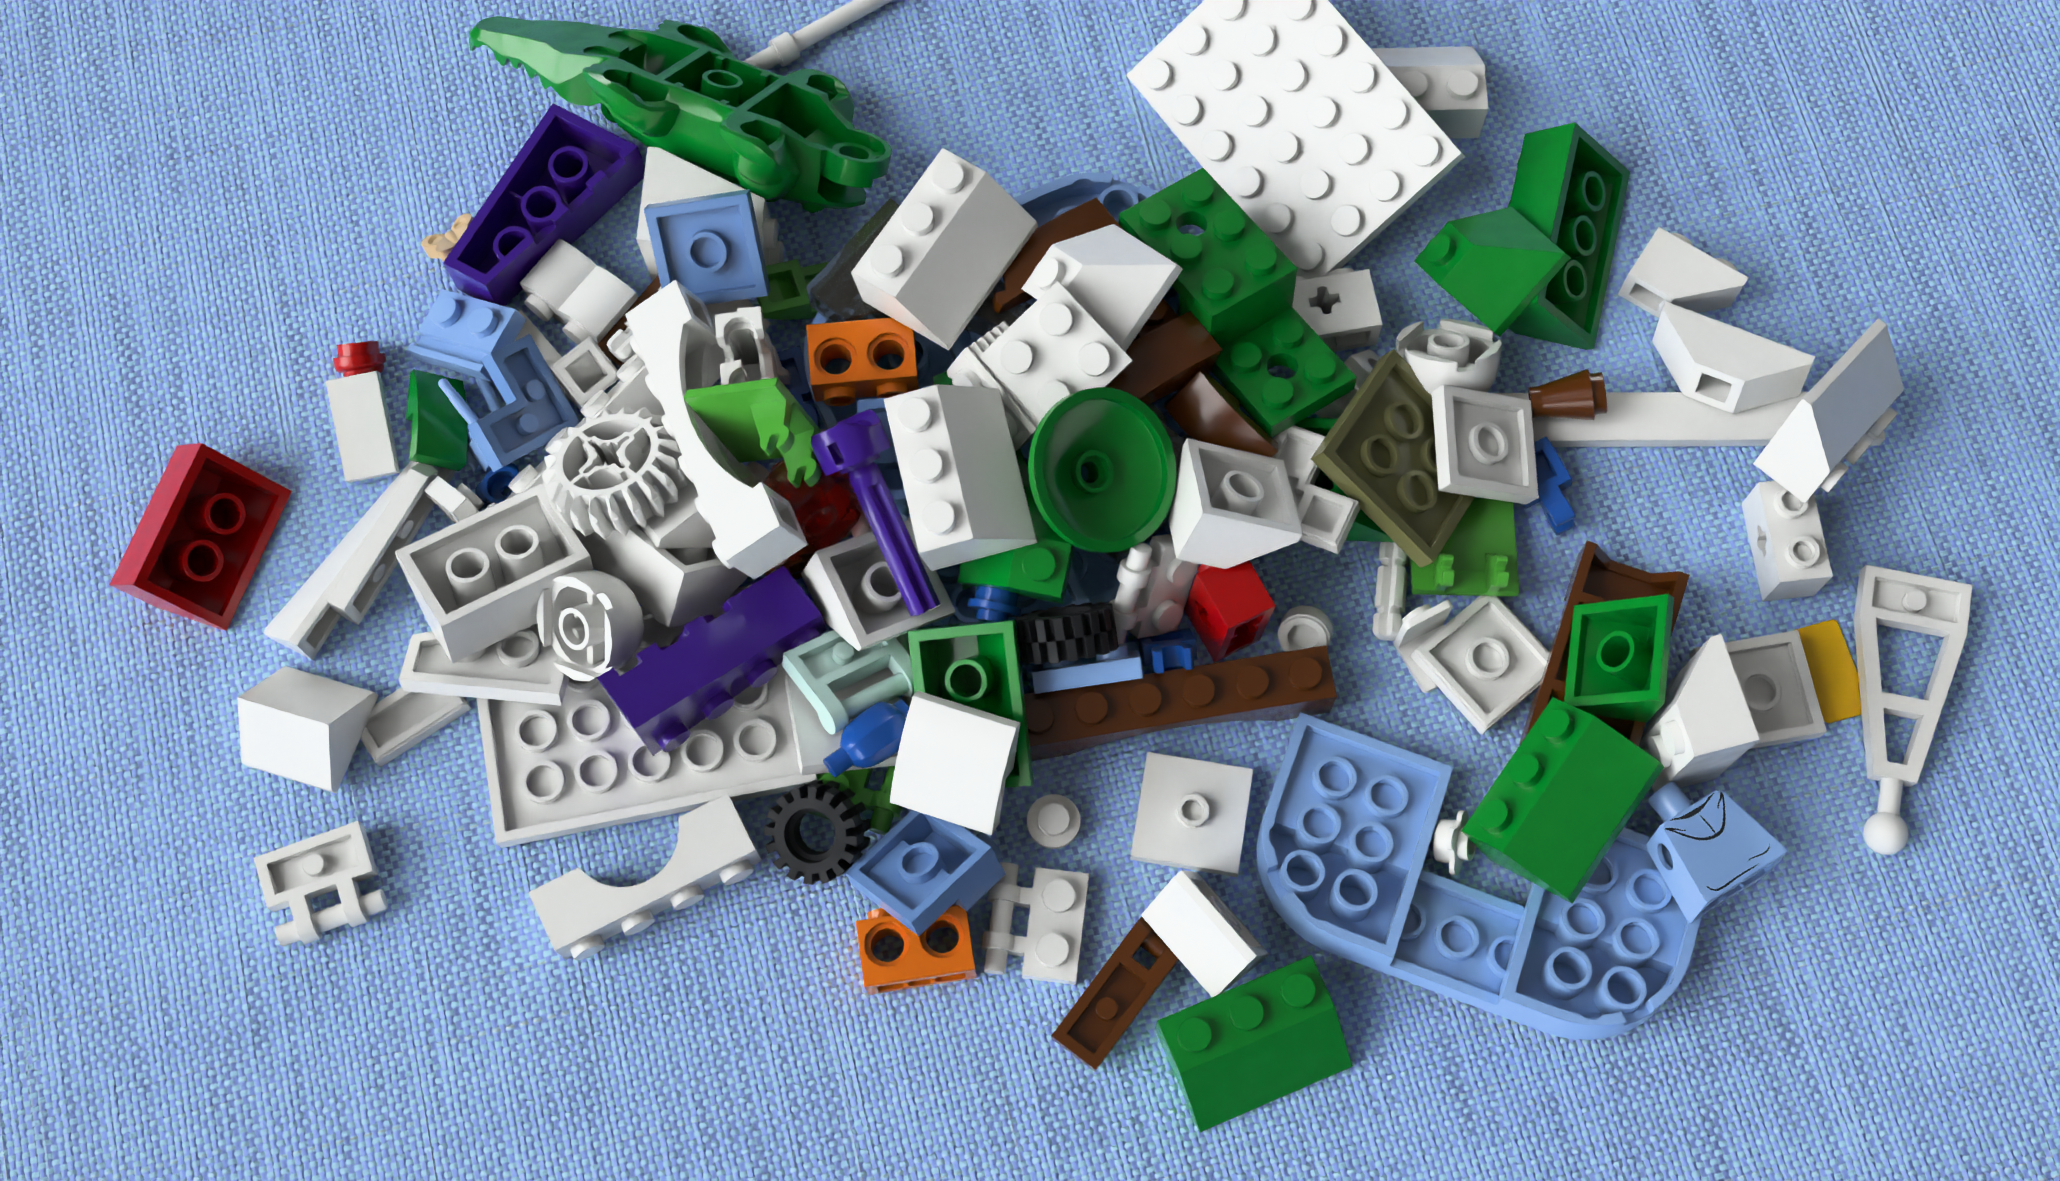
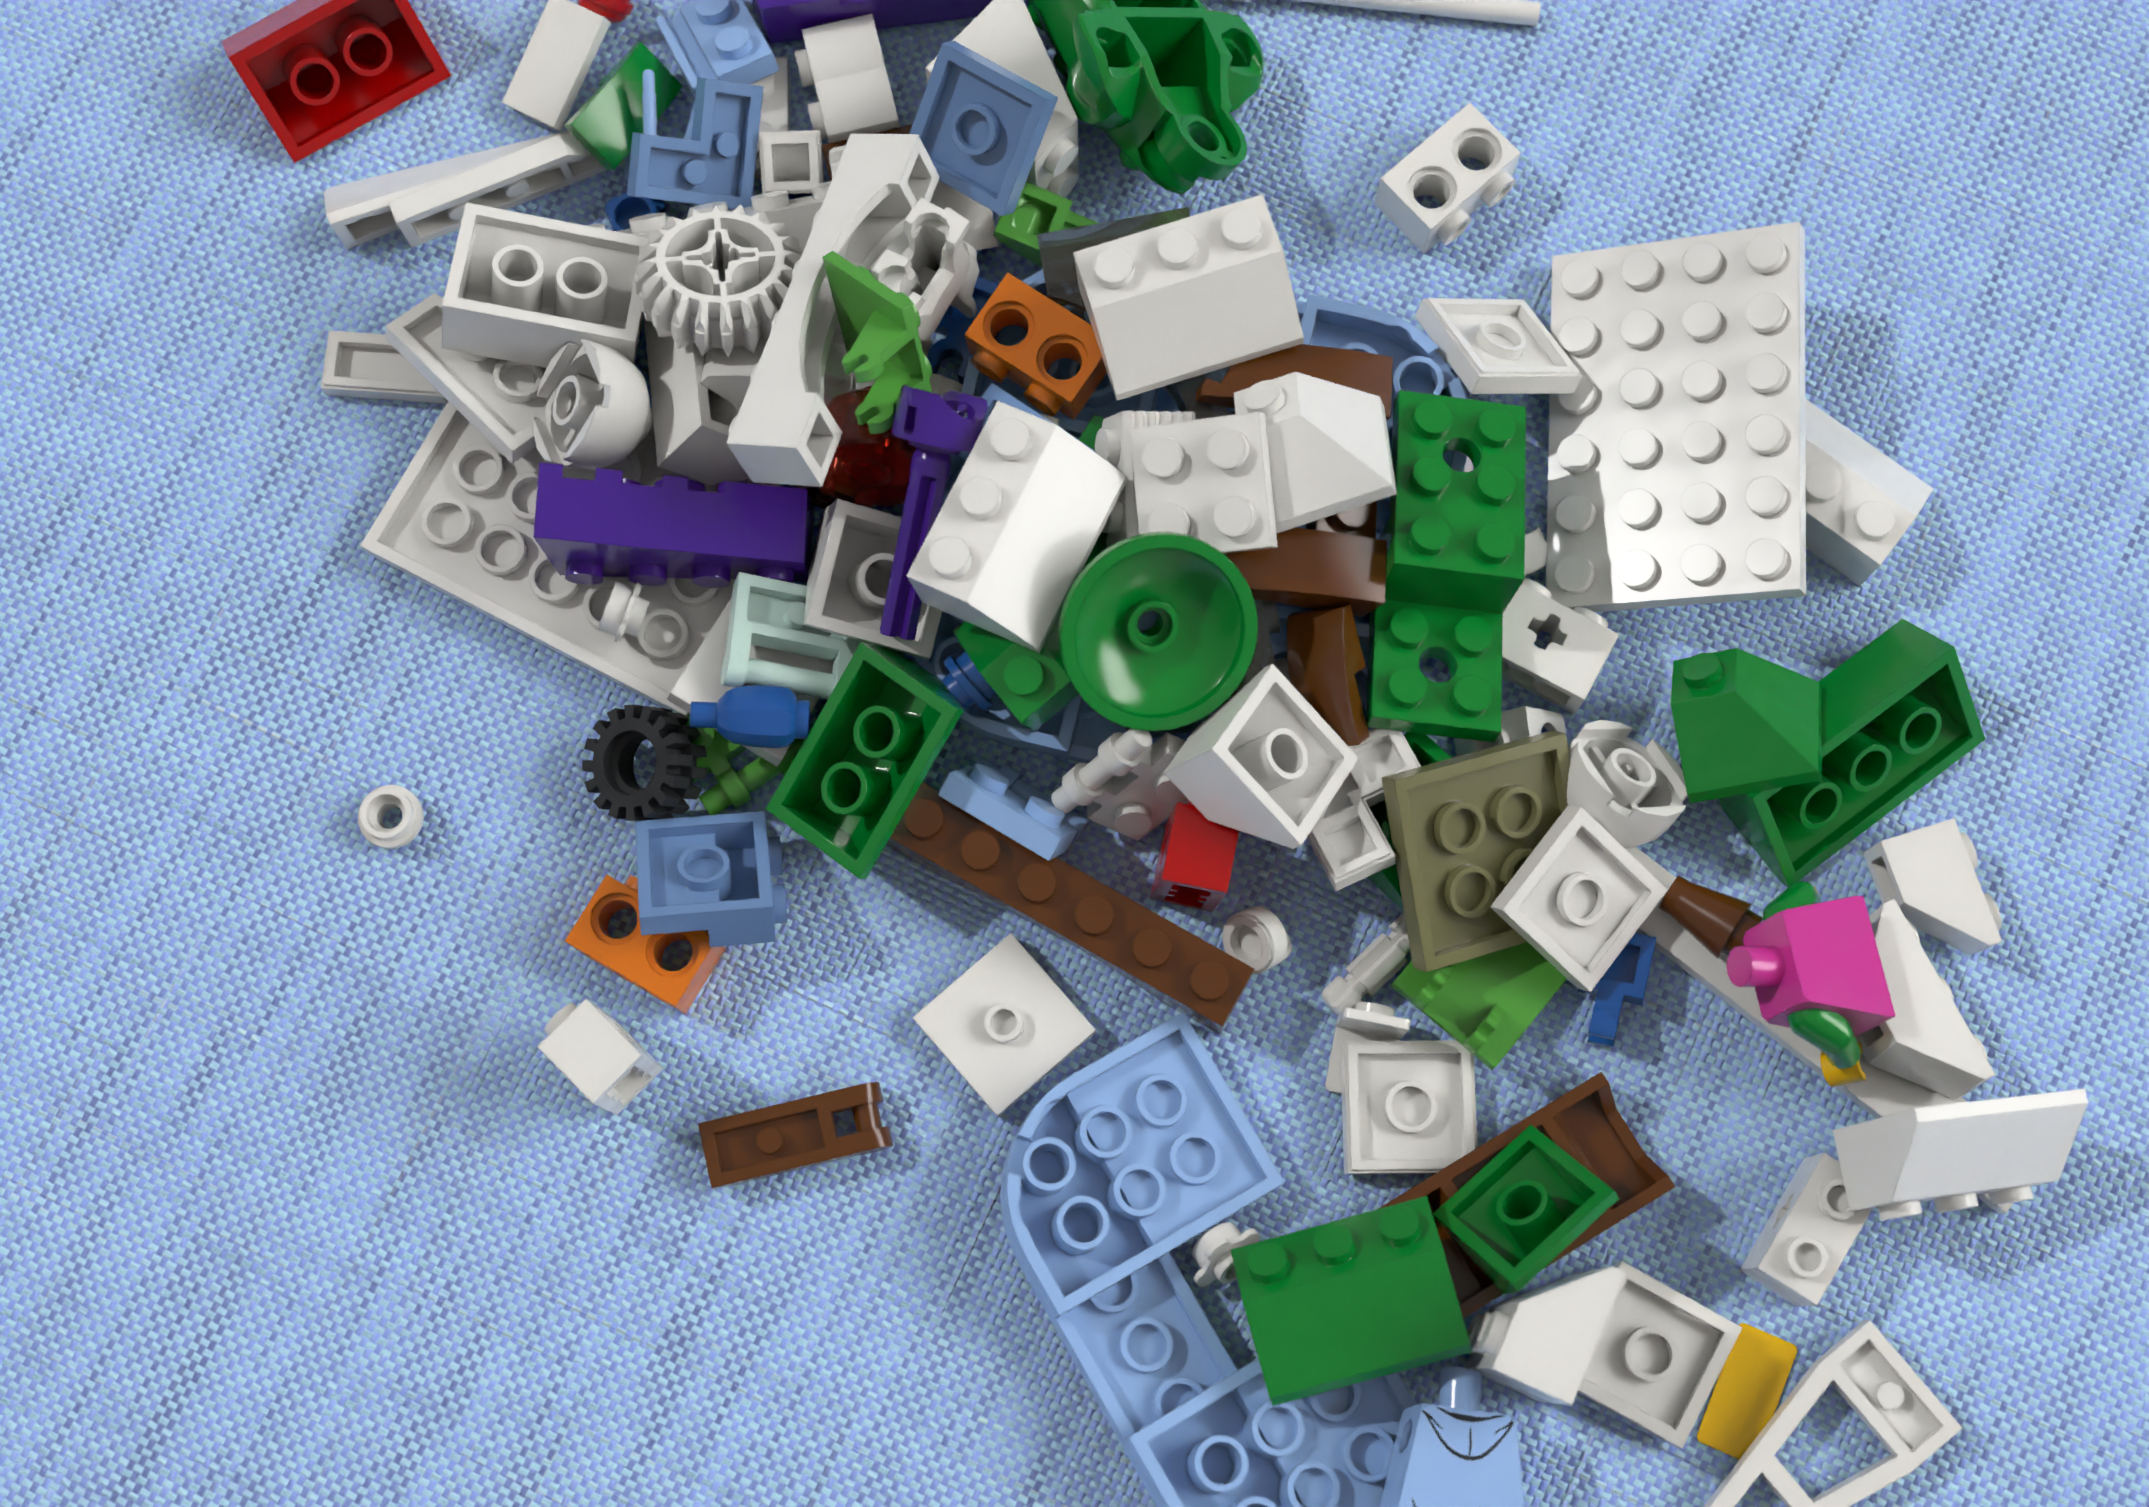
camera: 40 degrees right, 5 degrees up
white slope [237,666,379,794] -> none
white plate [254,821,388,947] -> none
white plate [423,476,484,523] -> none
white arch [528,793,762,960] -> none
white slope [890,691,1020,836] -> none
white plate [981,862,1089,985] -> none
black tyre [1016,602,1119,664] -> none
white plate [1027,794,1081,849] -> none
blue plate [1138,628,1198,673] -> none
white slope [1141,870,1270,997] -> none
green slope [1155,955,1352,1133] -> none
none -> white plate [358,785,424,849]
none -> white brick [537,999,663,1115]
none -> white plate [598,582,650,642]
none -> white brick [1374,103,1520,254]
none -> white plate [1415,298,1582,394]
none -> dark pink torso [1727,881,1896,1087]

